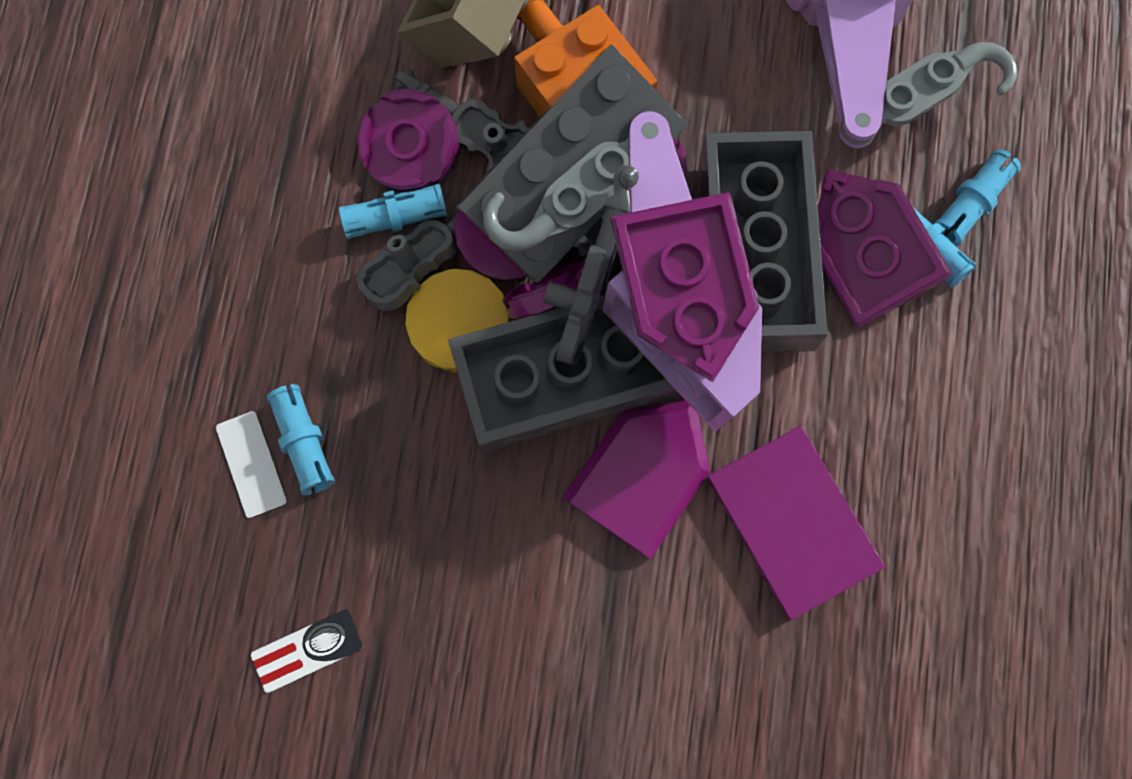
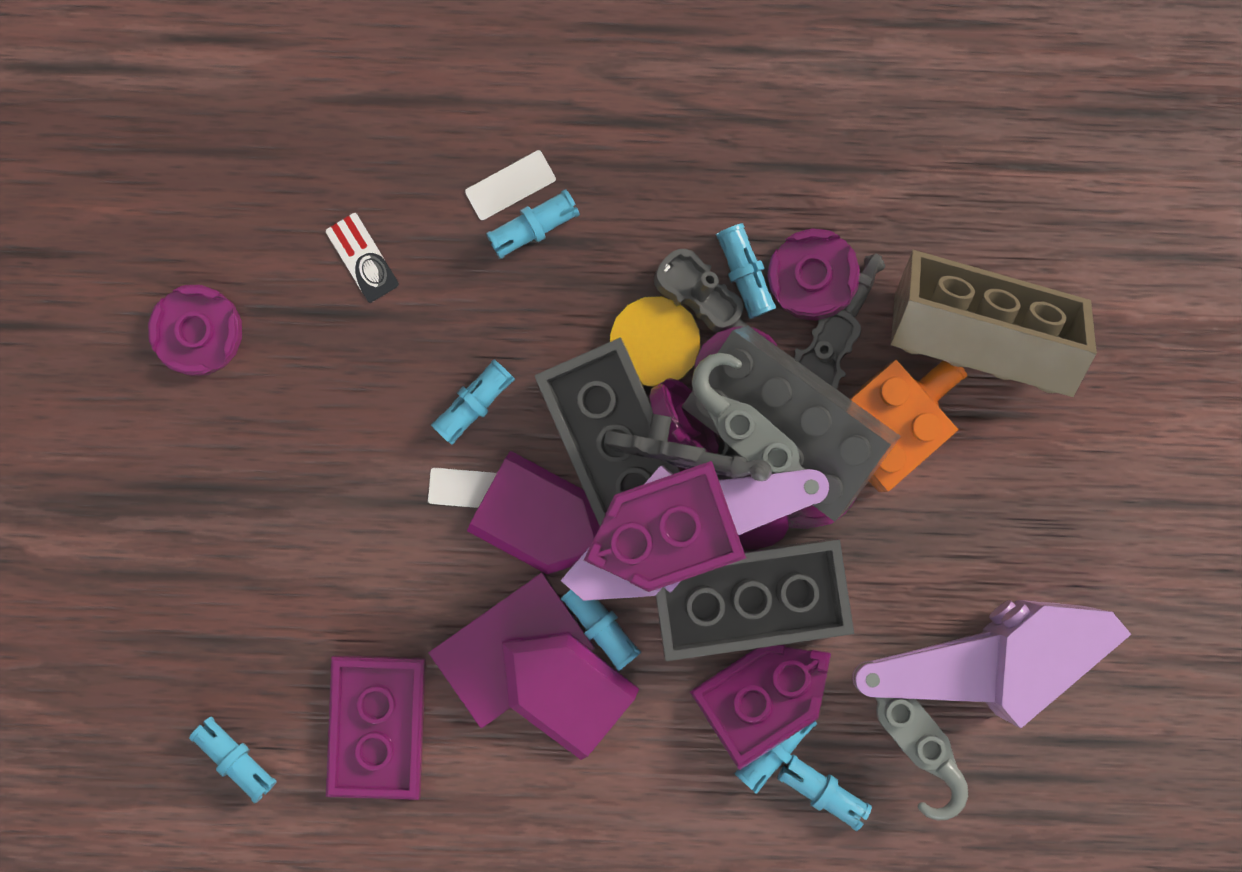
camera: 80 degrees right, 10 degrees up
none -> magenta tile [326,655,426,800]
none -> white sticker [428,468,497,508]
none -> medium azure pin [431,359,515,445]
none -> magenta tile [502,633,639,760]
none -> medium azure pin [561,590,641,671]

